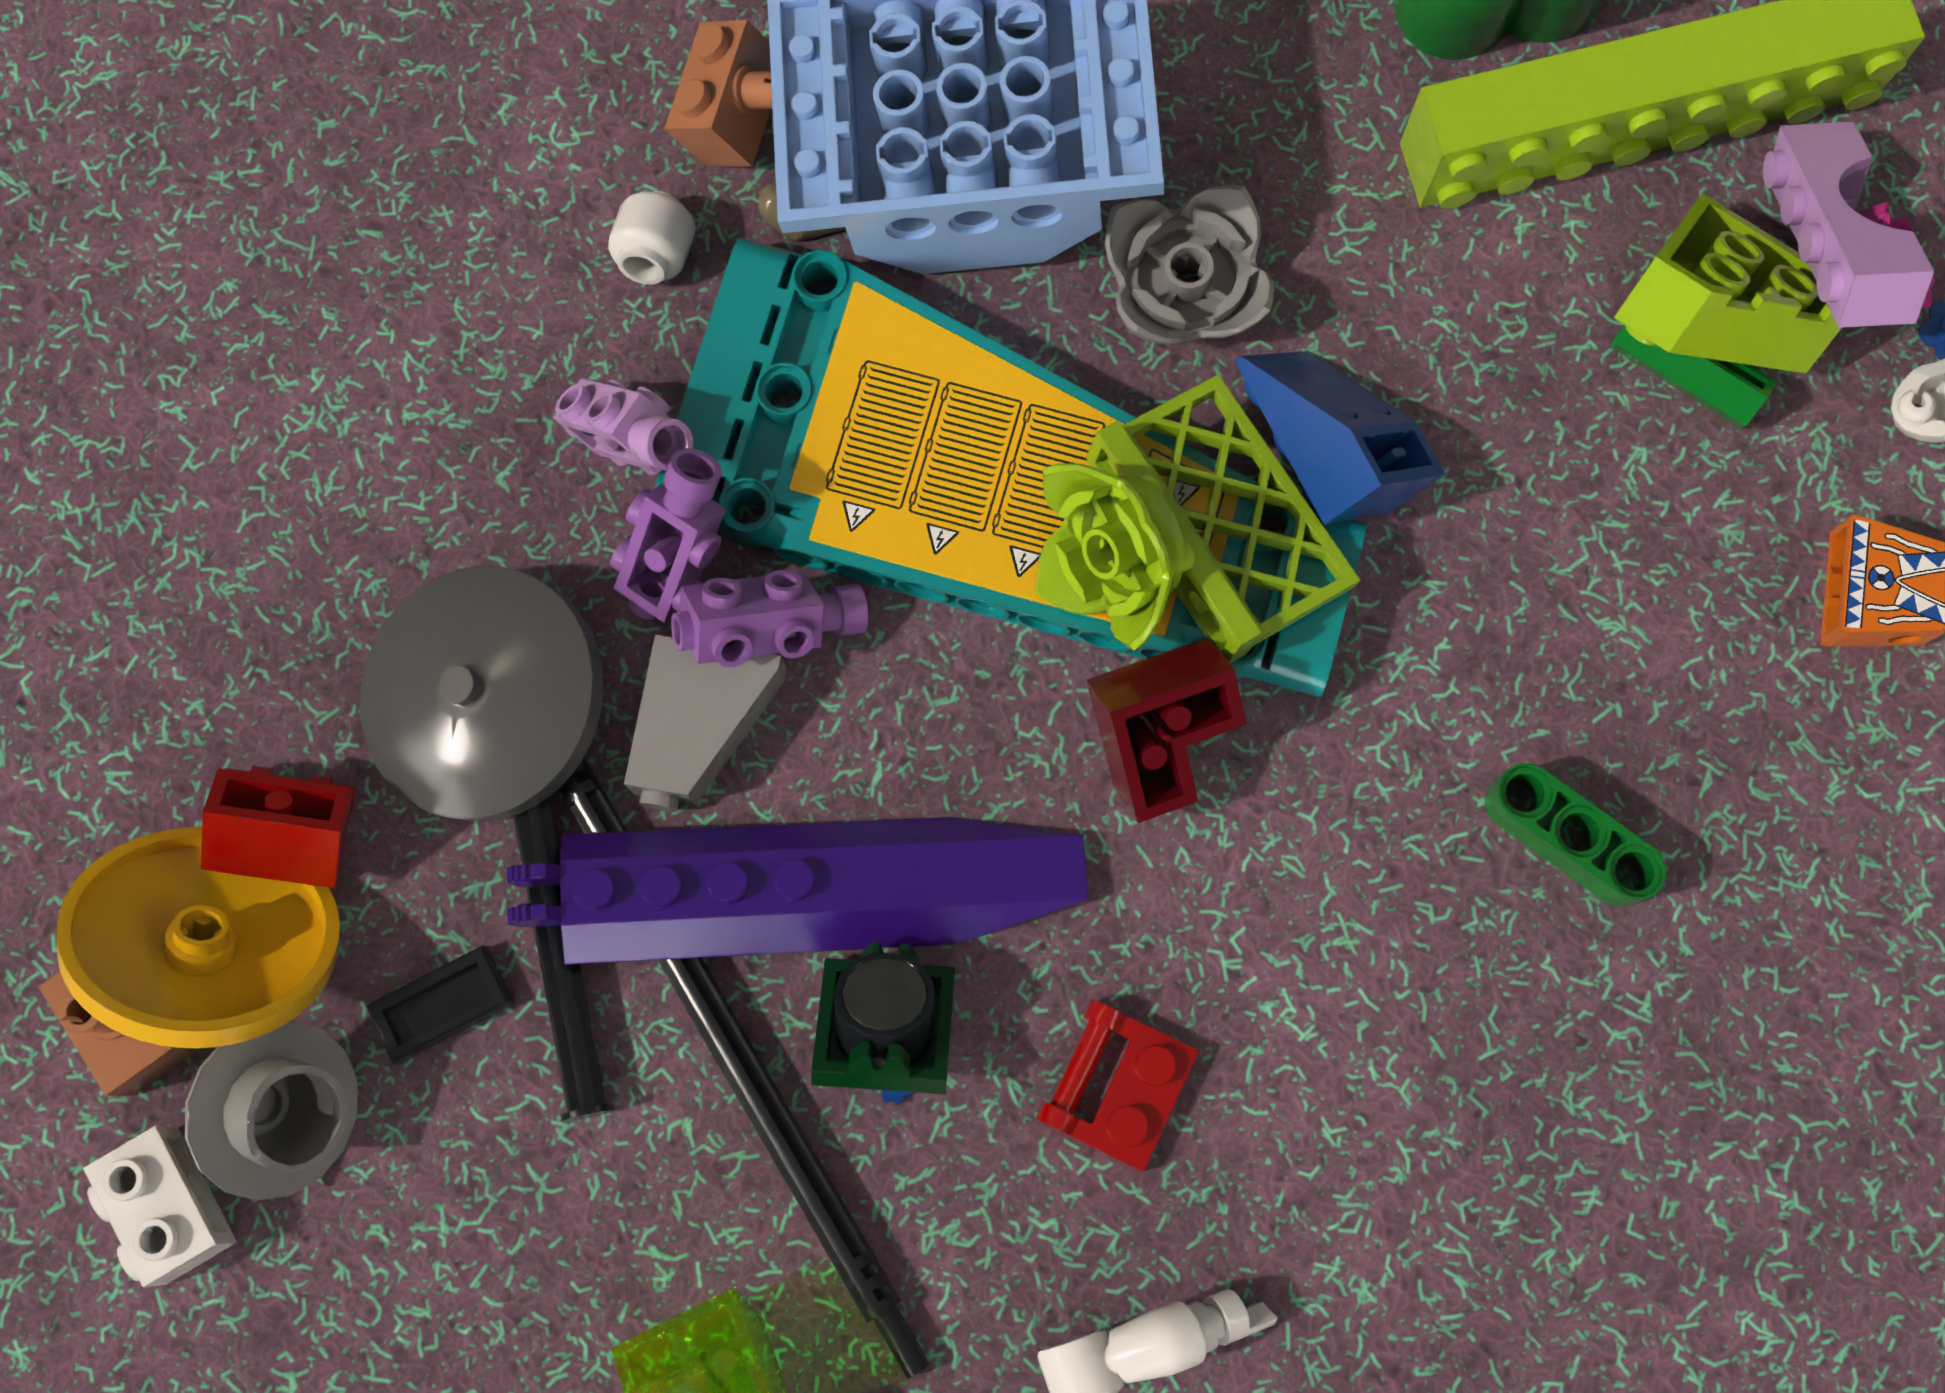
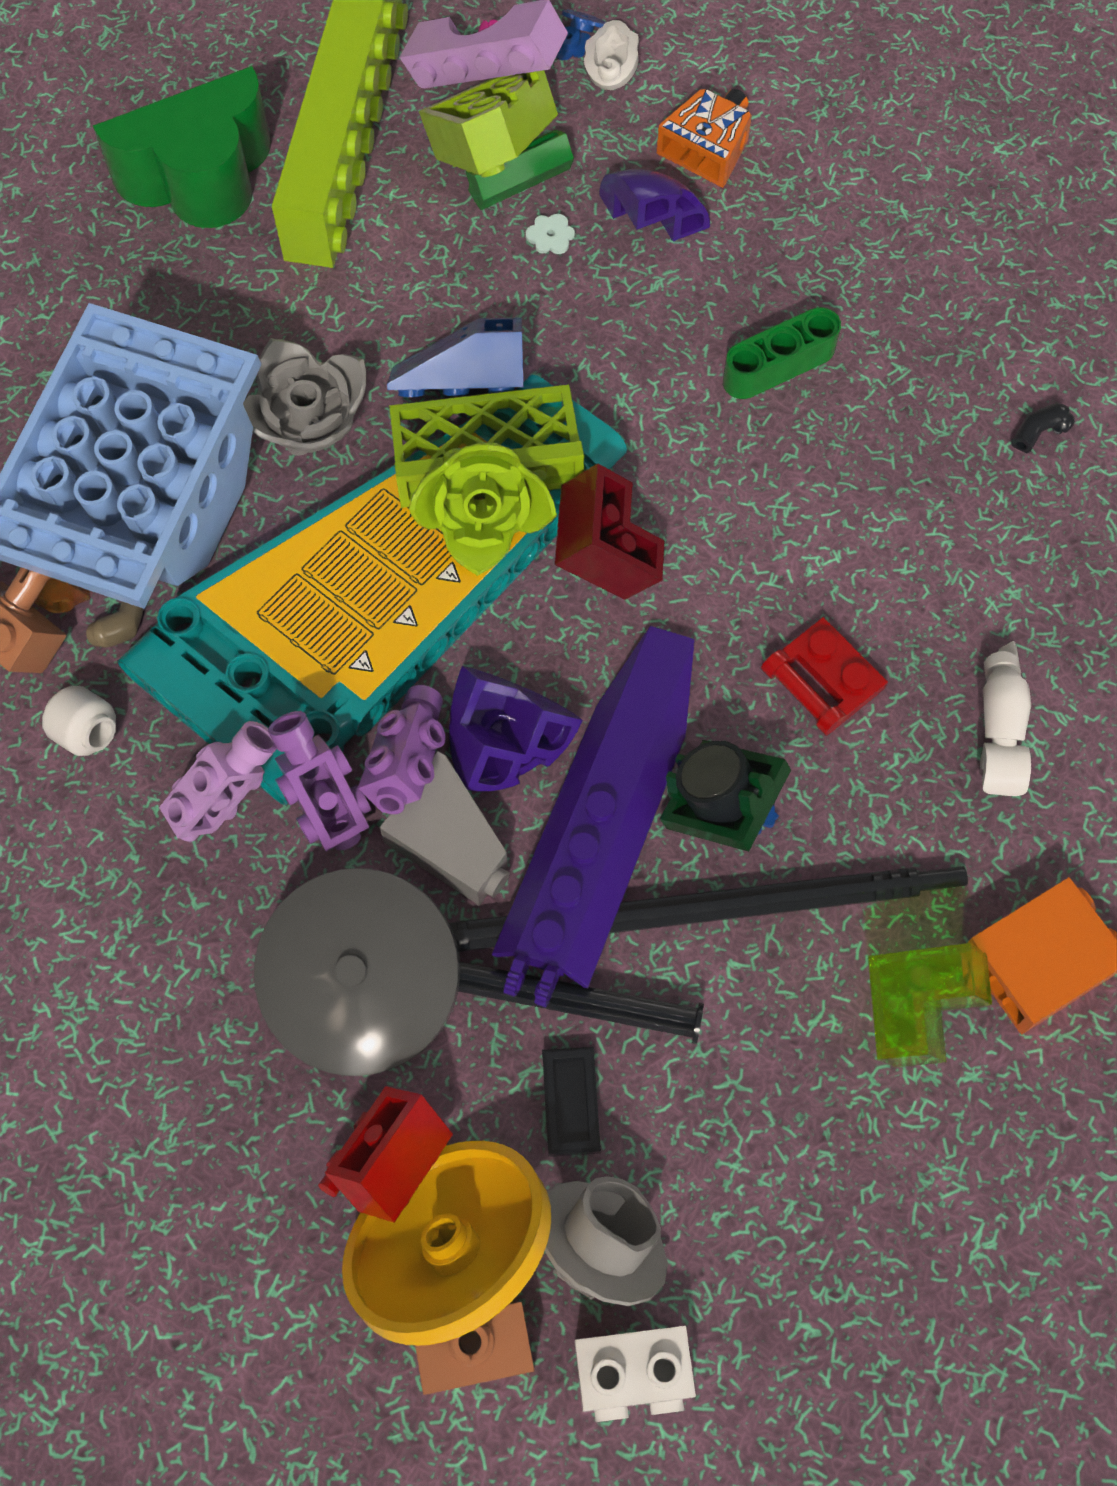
camera: 70 degrees left, 10 degrees down
none -> dark purple brick [449,666,583,791]
none -> light aqua plant [526,214,575,254]
none -> dark purple brick [599,169,710,241]
none -> black arm [1011,403,1075,453]

